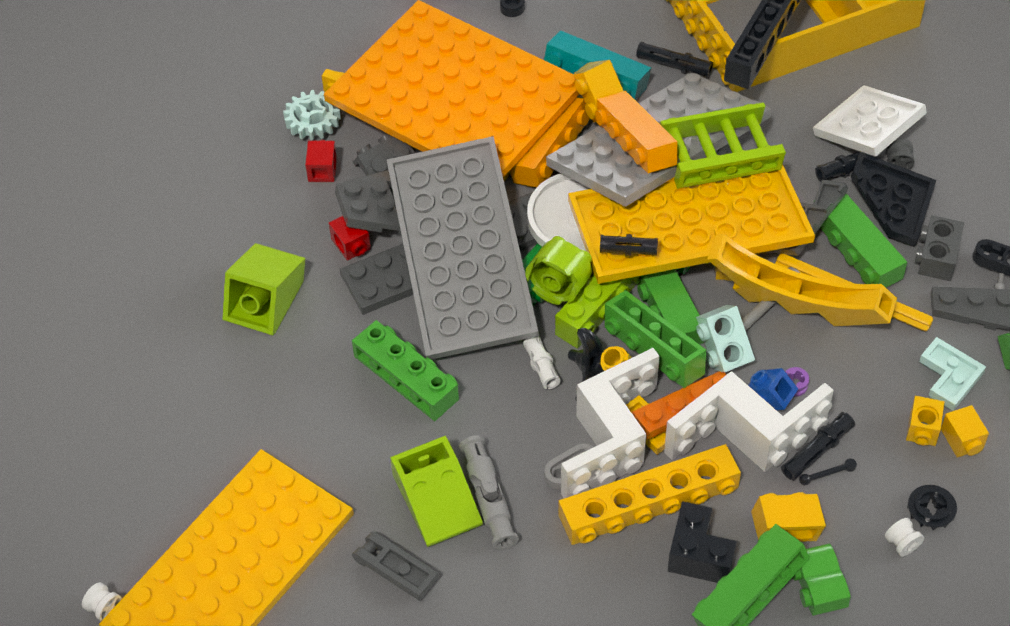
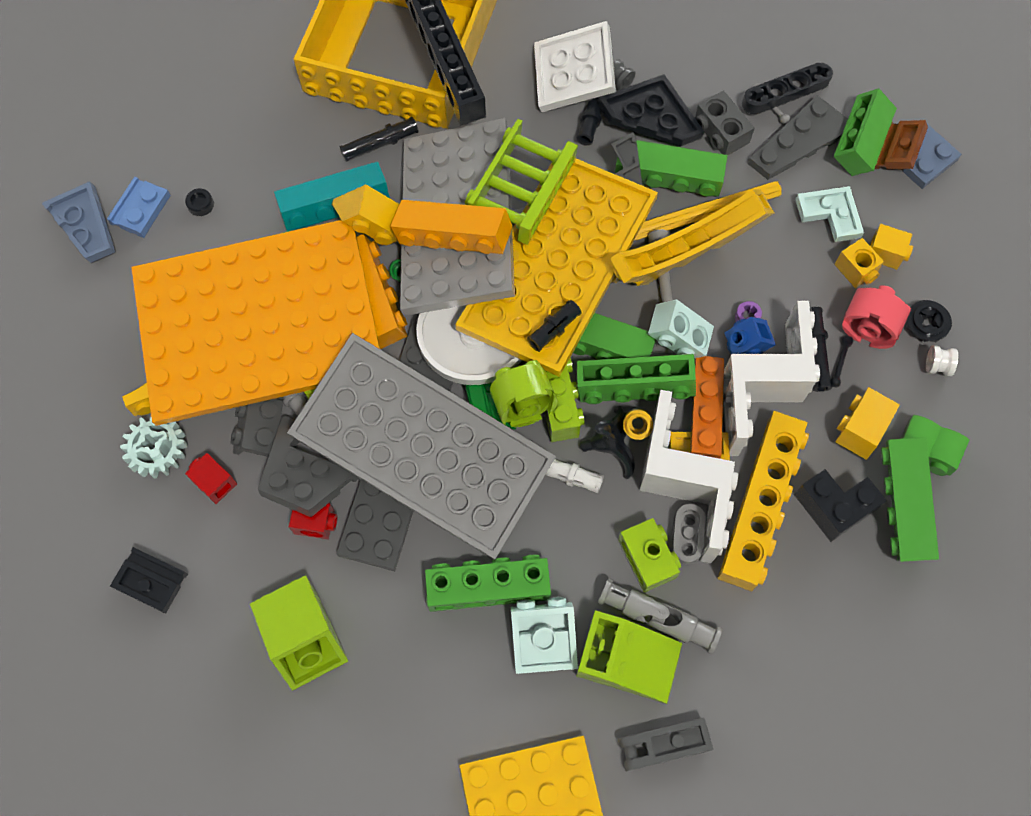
camera: 50 degrees left, 15 degrees up
none -> black plate [110,547,188,614]
none -> light aqua plate [511,597,578,674]
none -> lime brick [618,518,681,593]
none -> coral brick [842,285,911,349]

